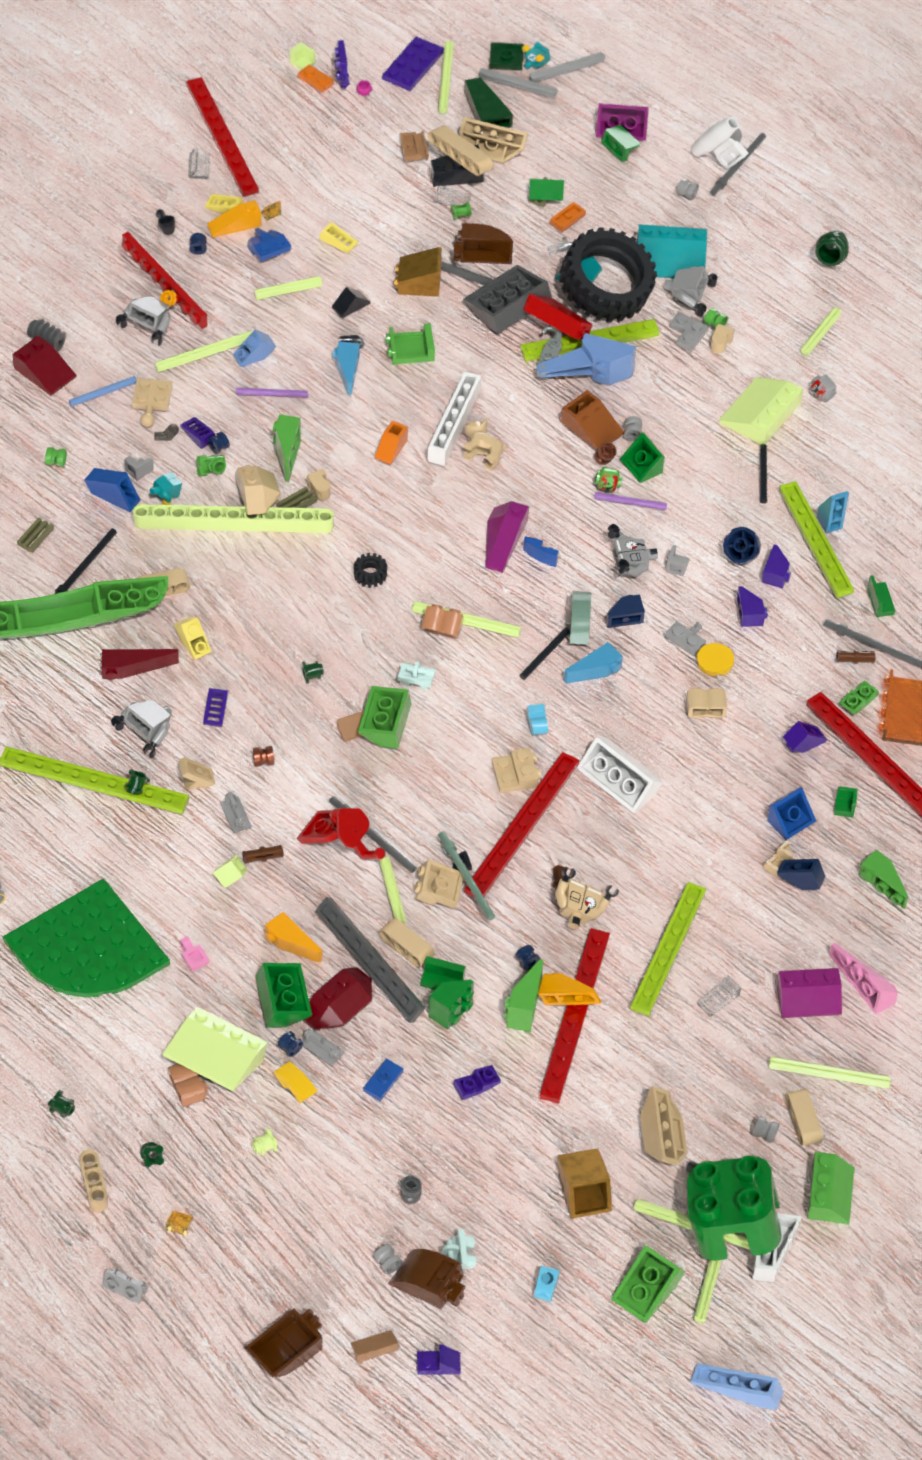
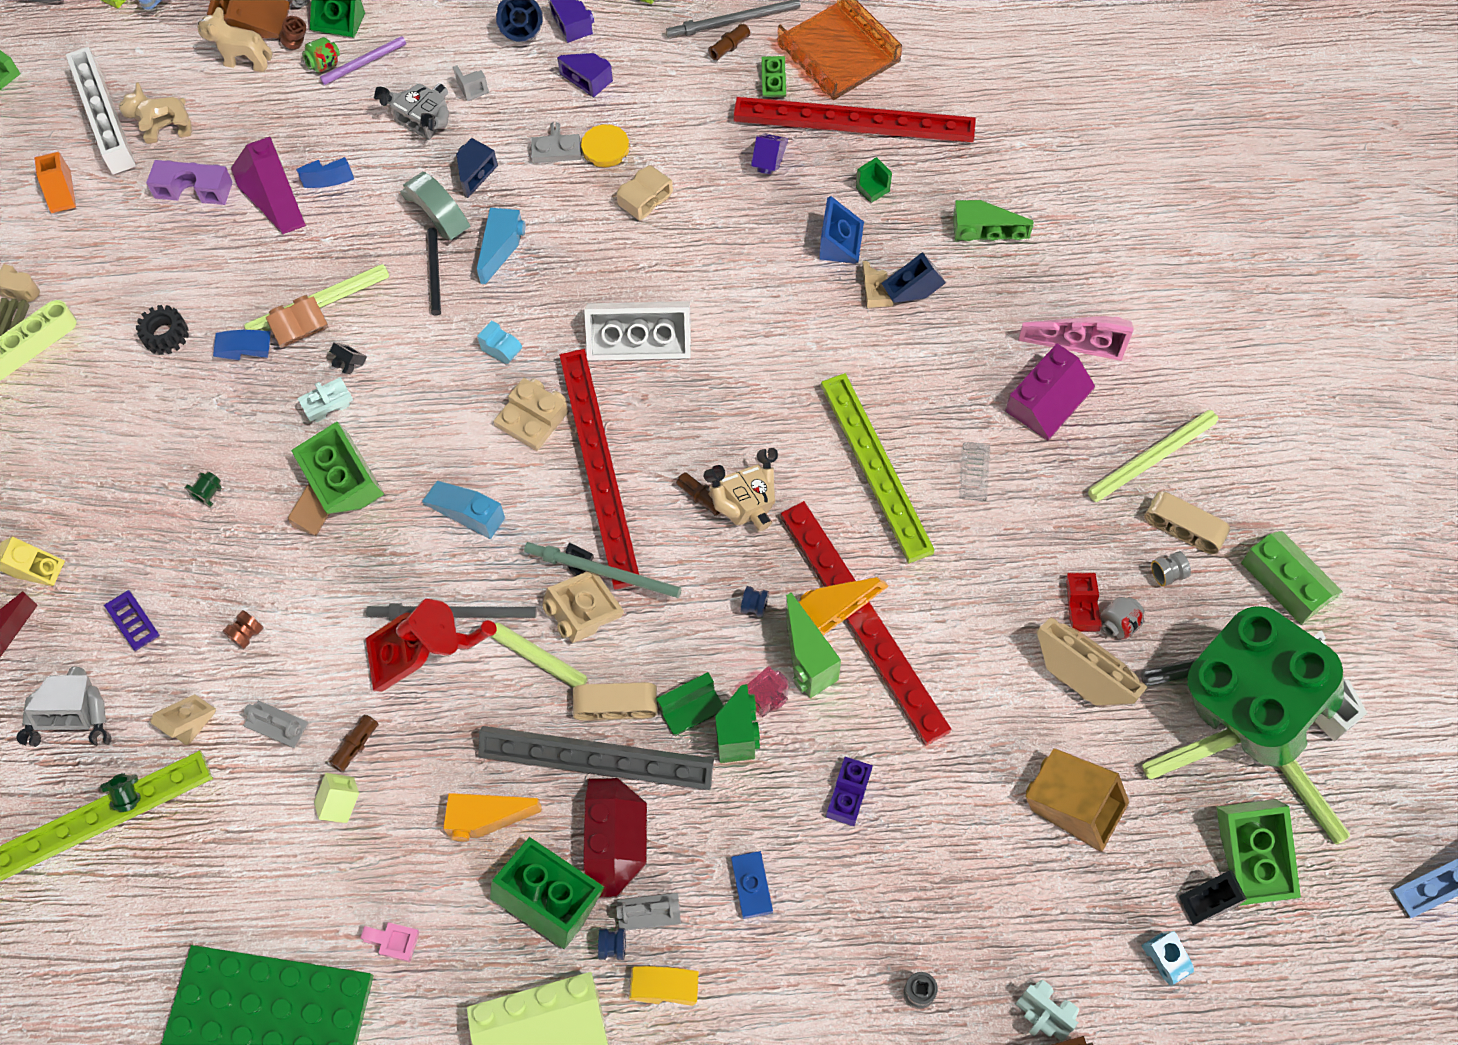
camera: 40 degrees left, 10 degrees up
none -> medium lavender arch [146,160,233,205]
none -> tan animal [197,7,273,72]
none -> blue slope [213,330,271,360]
none -> black tile [329,342,367,374]
none -> dark azure slope [422,481,505,539]
none -> clear pink brick [747,666,789,718]
none -> red slope [1067,573,1102,632]
none -> light grey head [1101,597,1144,639]
none -> black slope [1179,870,1247,925]

